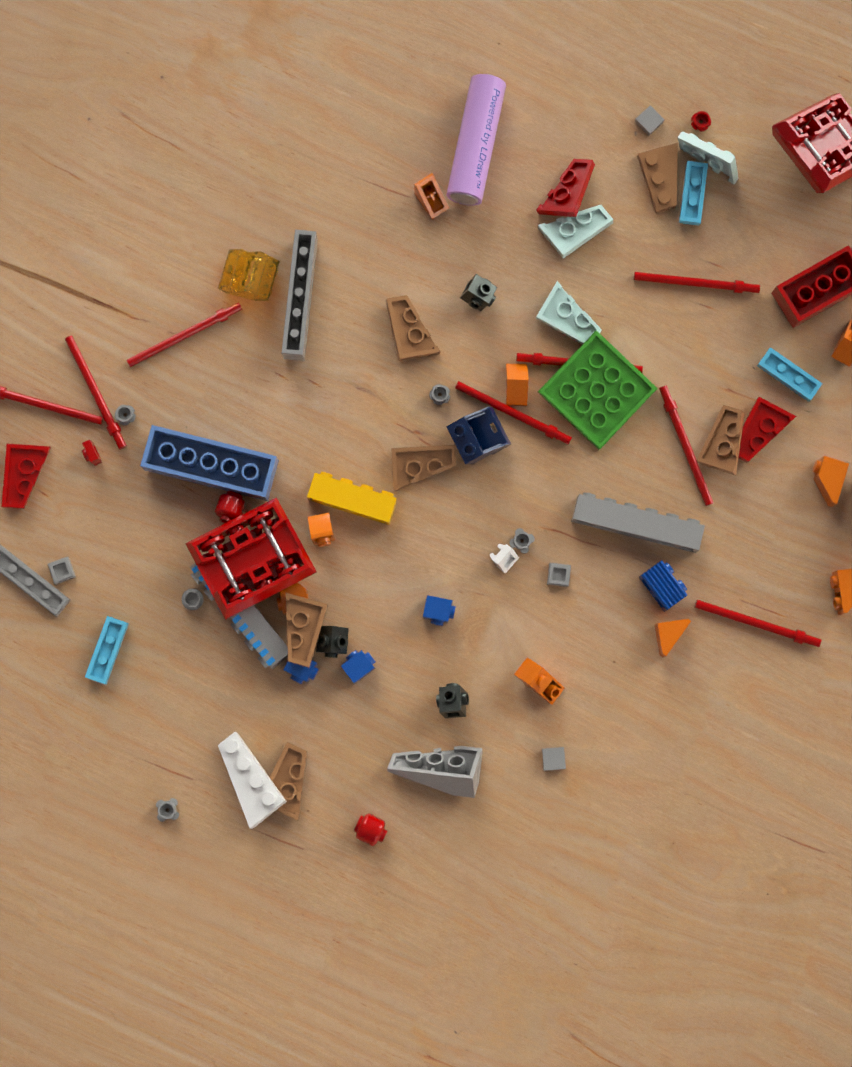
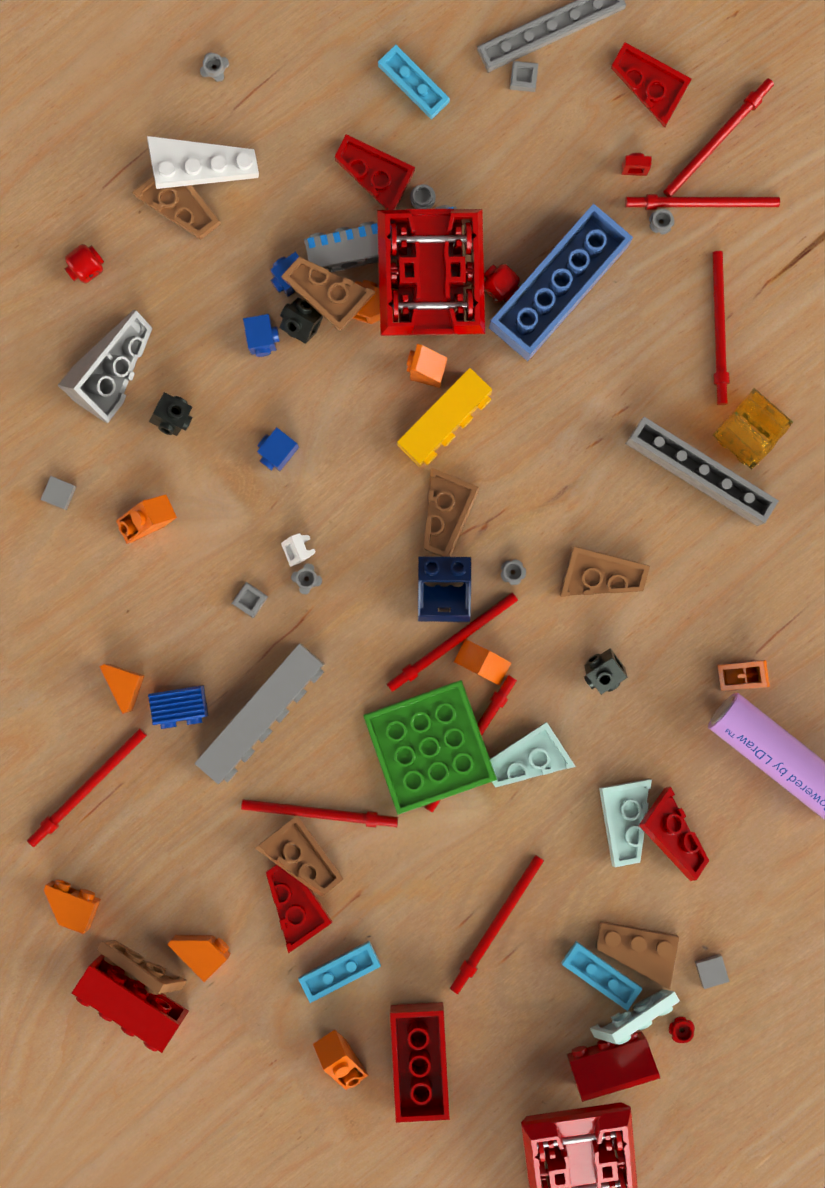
camera: 120 degrees right, 5 degrees up
none -> red wing [335,134,415,210]
none -> red slope [567,1031,661,1102]

